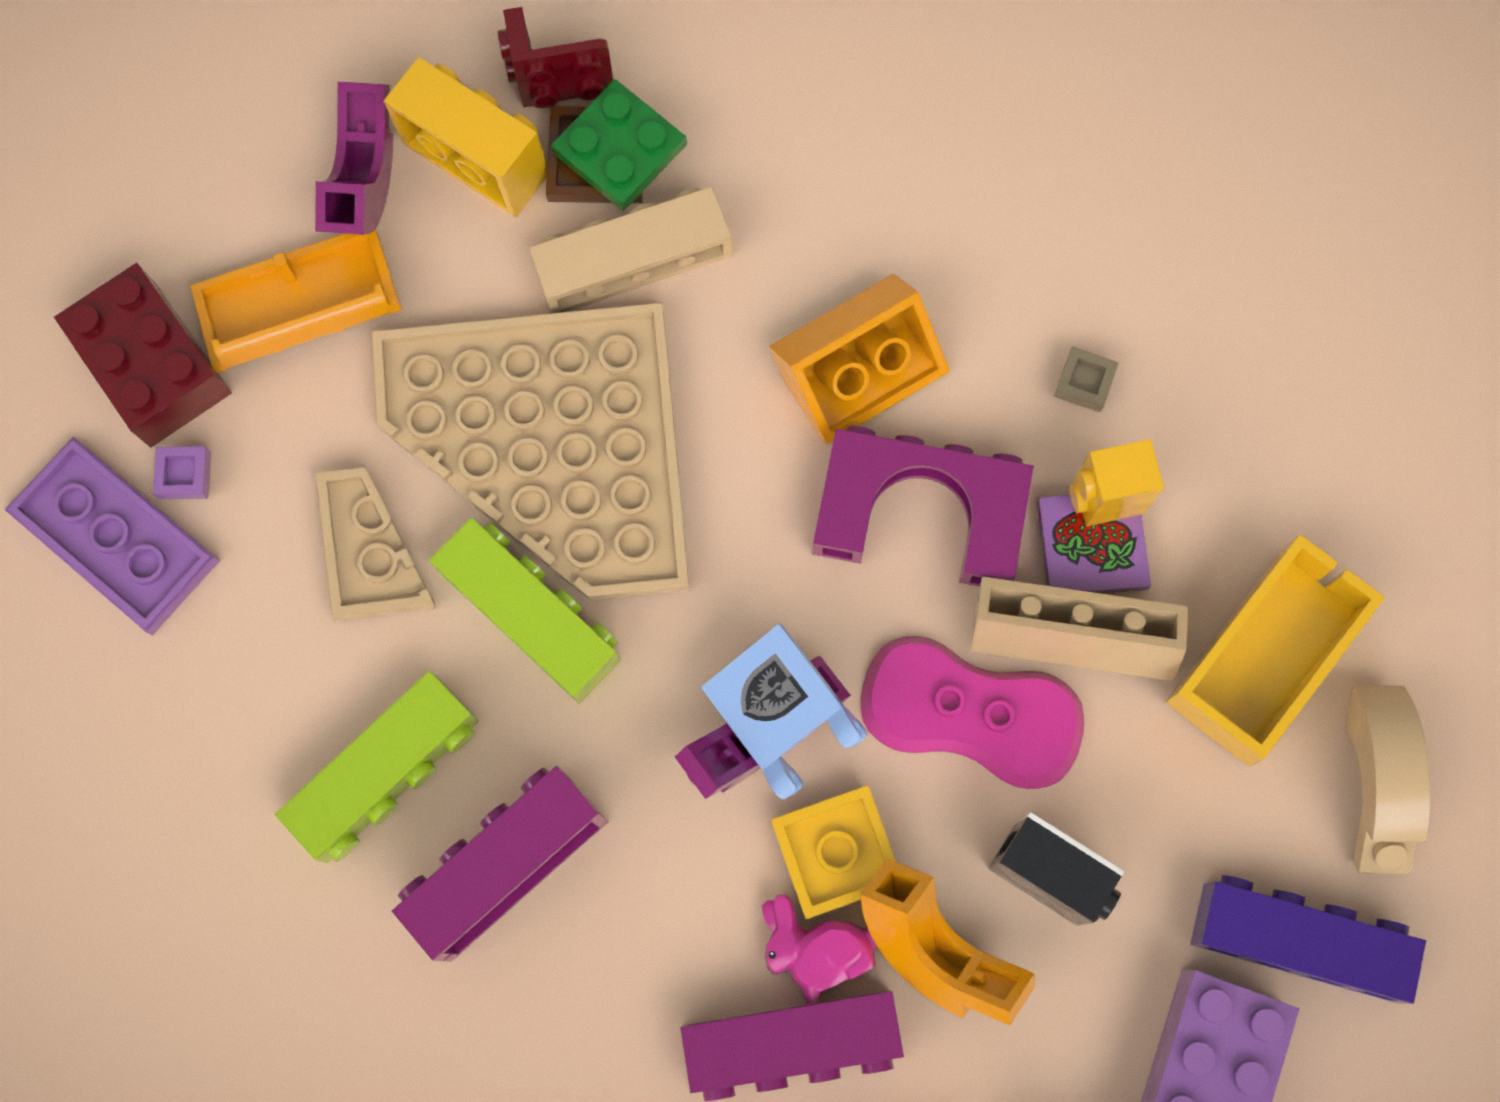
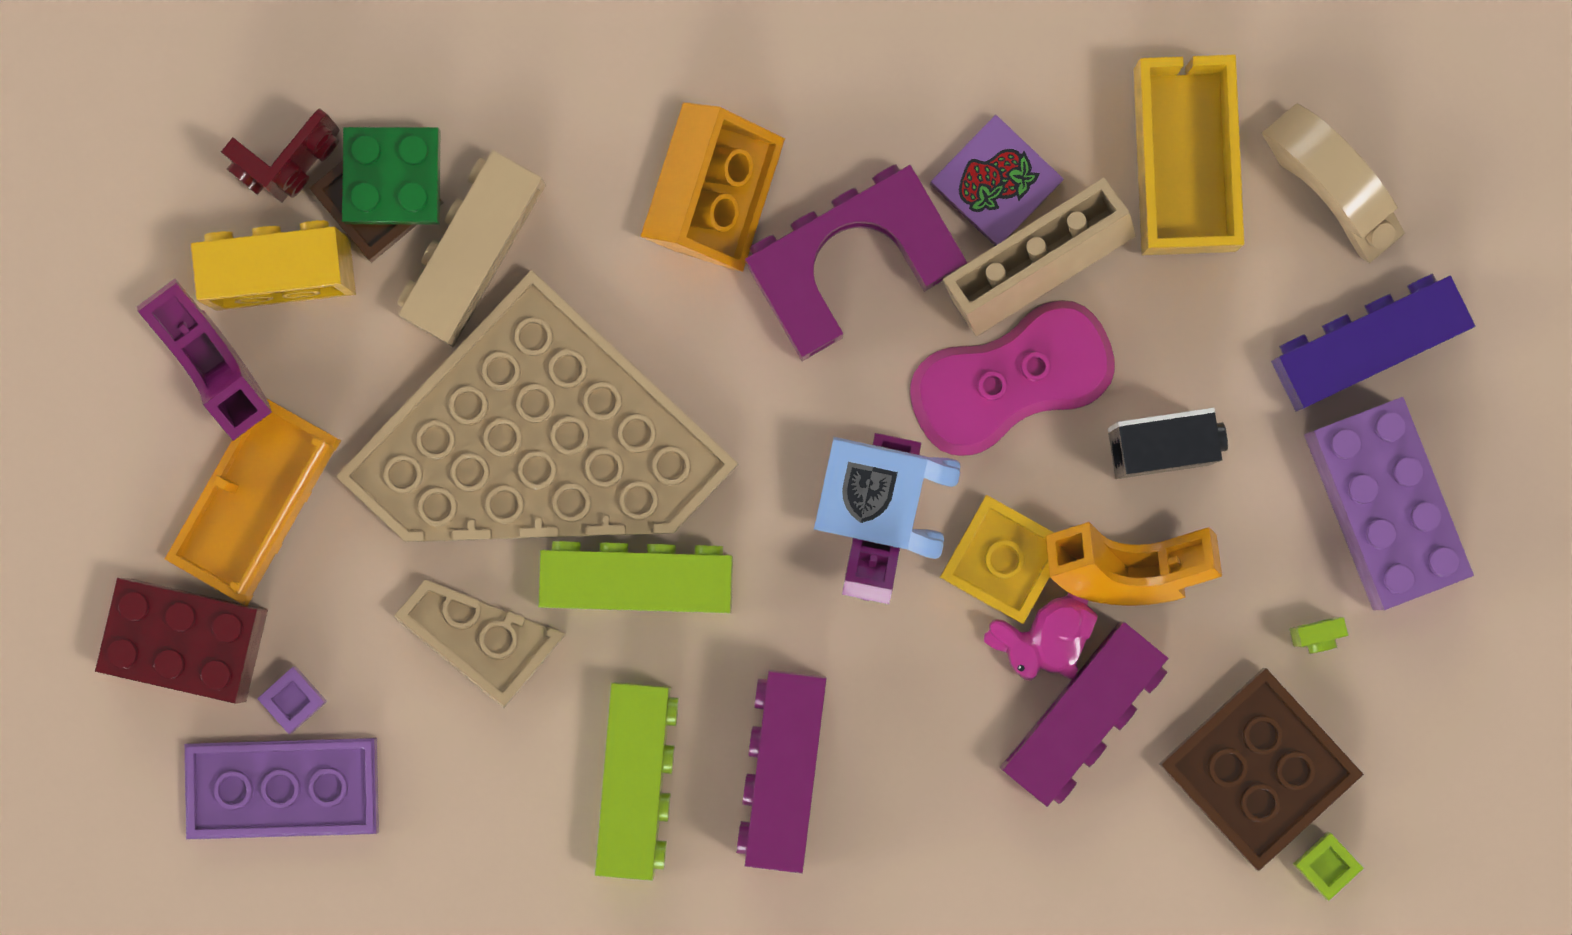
camera: 40 degrees left, 10 degrees up
dark tan plate [1054,347,1119,412] -> none
yellow brick [1070,439,1165,527] -> none

